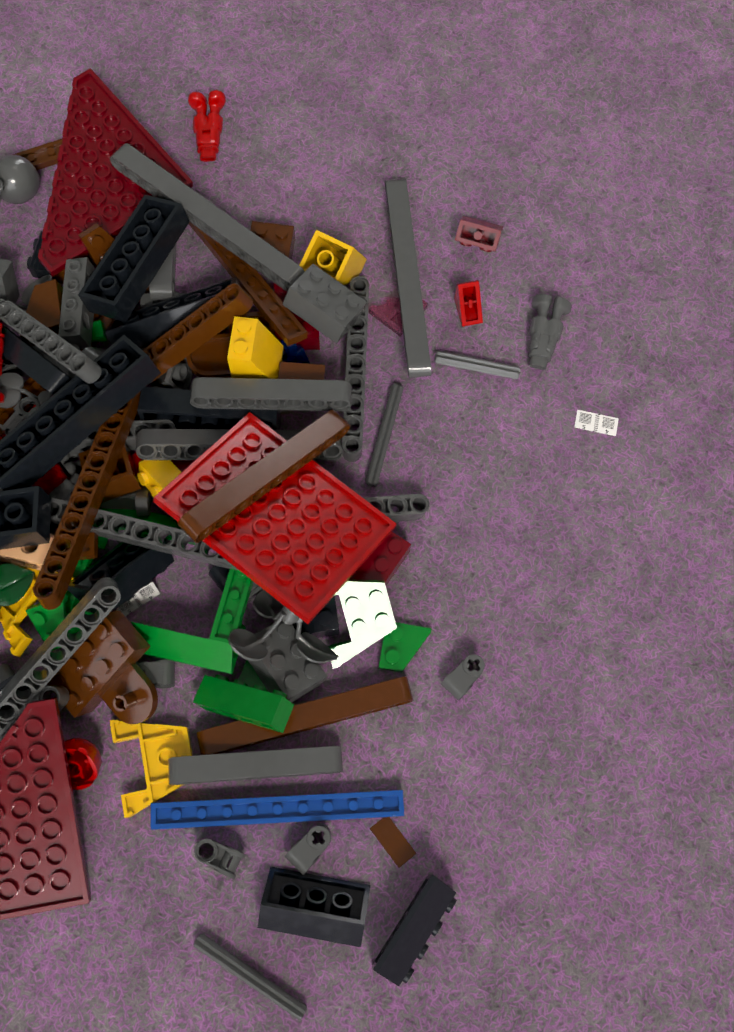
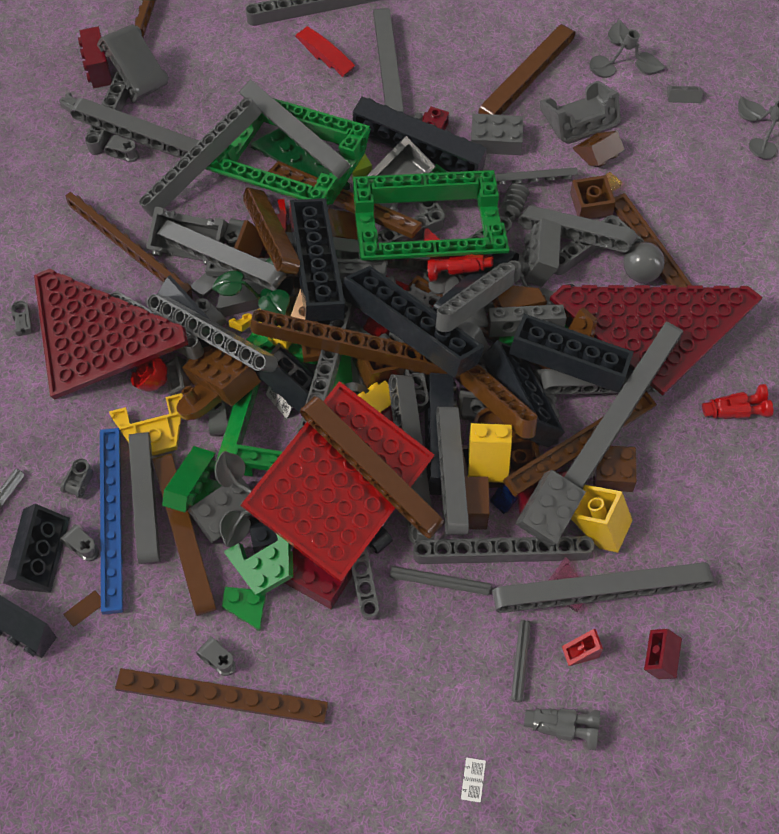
camera: 90 degrees right, 10 degrees down
none -> reddish brown plate [115,668,328,725]
none -> dark grey slope [165,356,192,396]

